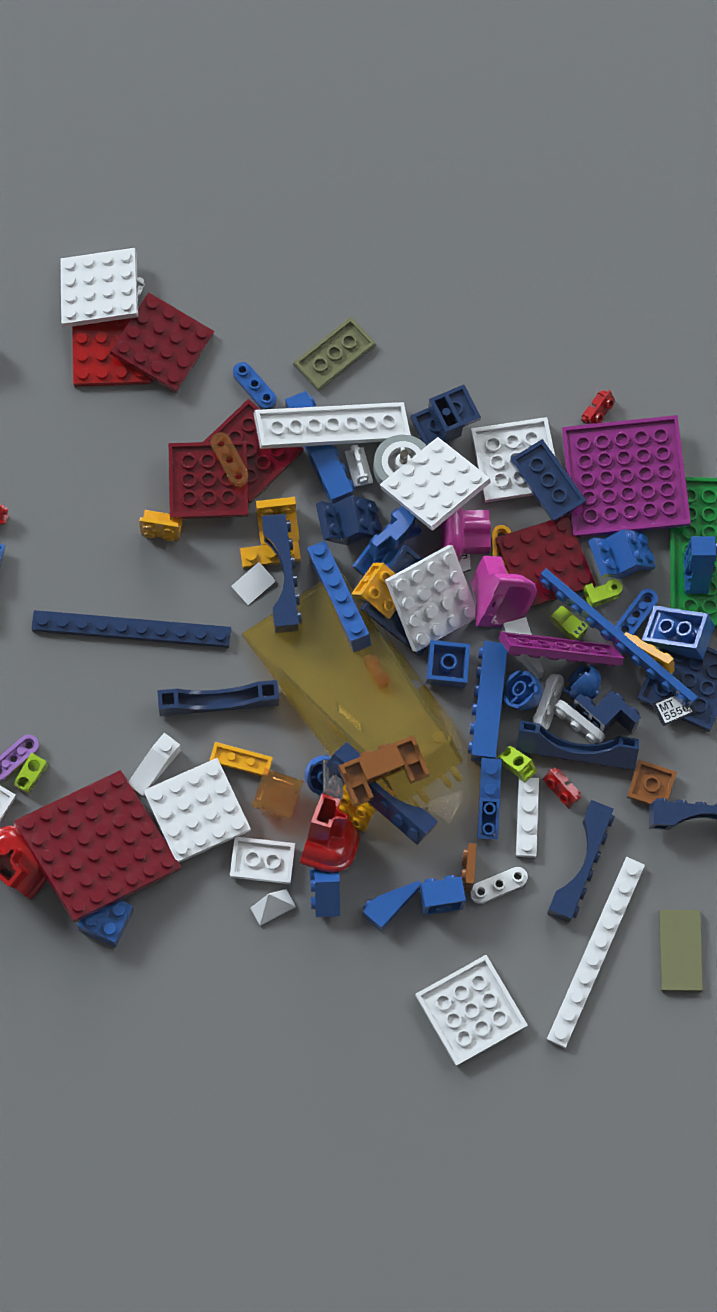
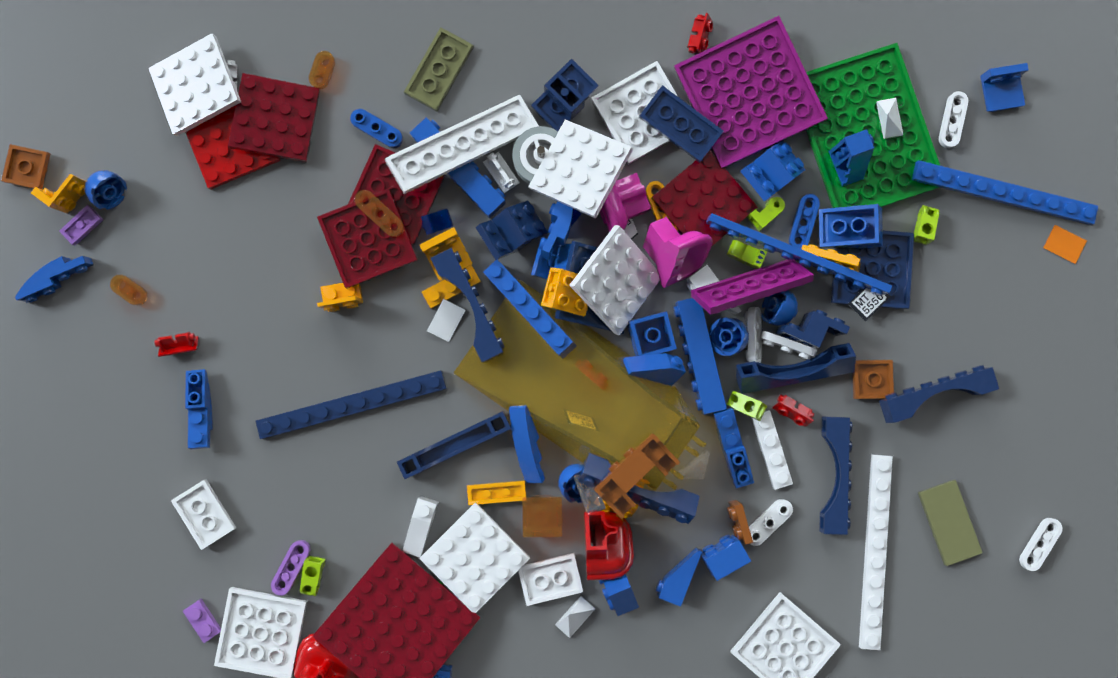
camera: 20 degrees left, 15 degrees up
none -> clear orange plate [309,51,335,89]
none -> clear blue bracket [421,209,453,235]
none -> blue slope [509,405,545,483]
none -> blue slope [623,353,686,386]

